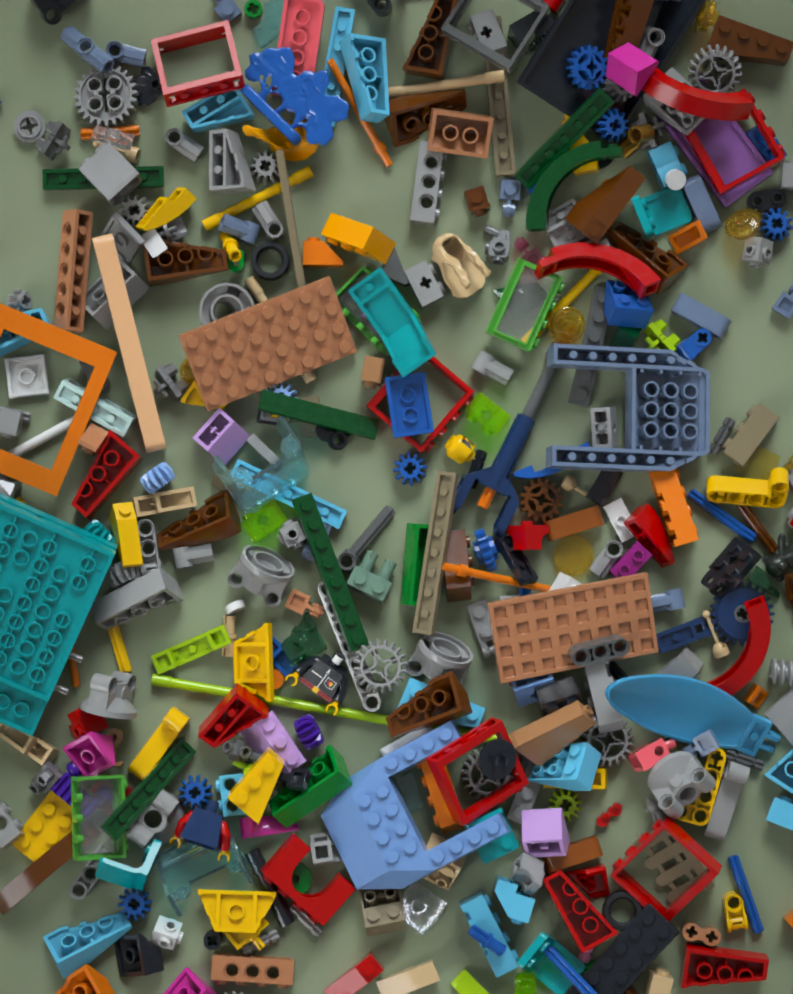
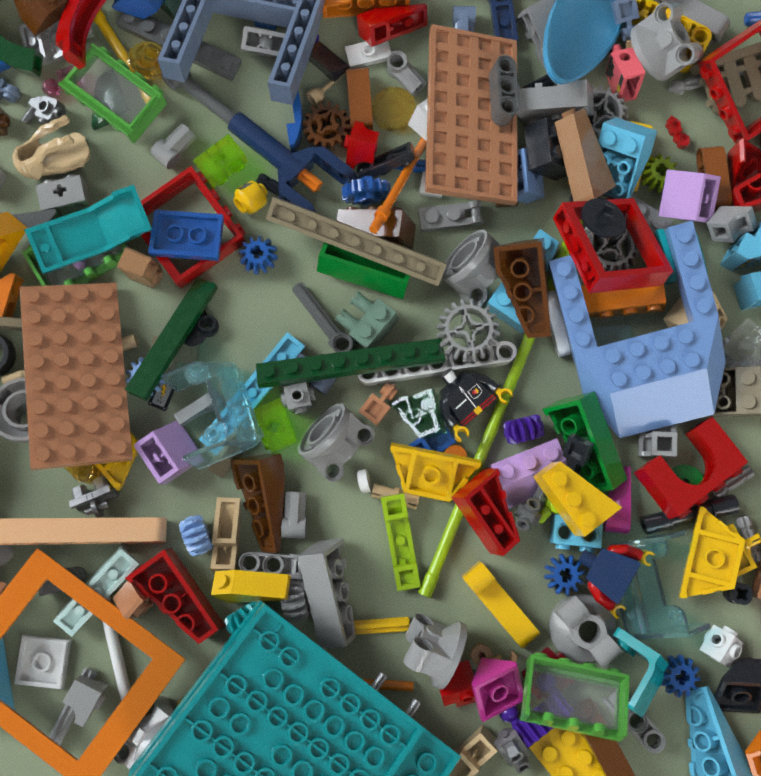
camera: 75 degrees left, 5 degrees down
dark green plate [100,738,196,841] -> none
magenta brick [609,541,652,578] -> none

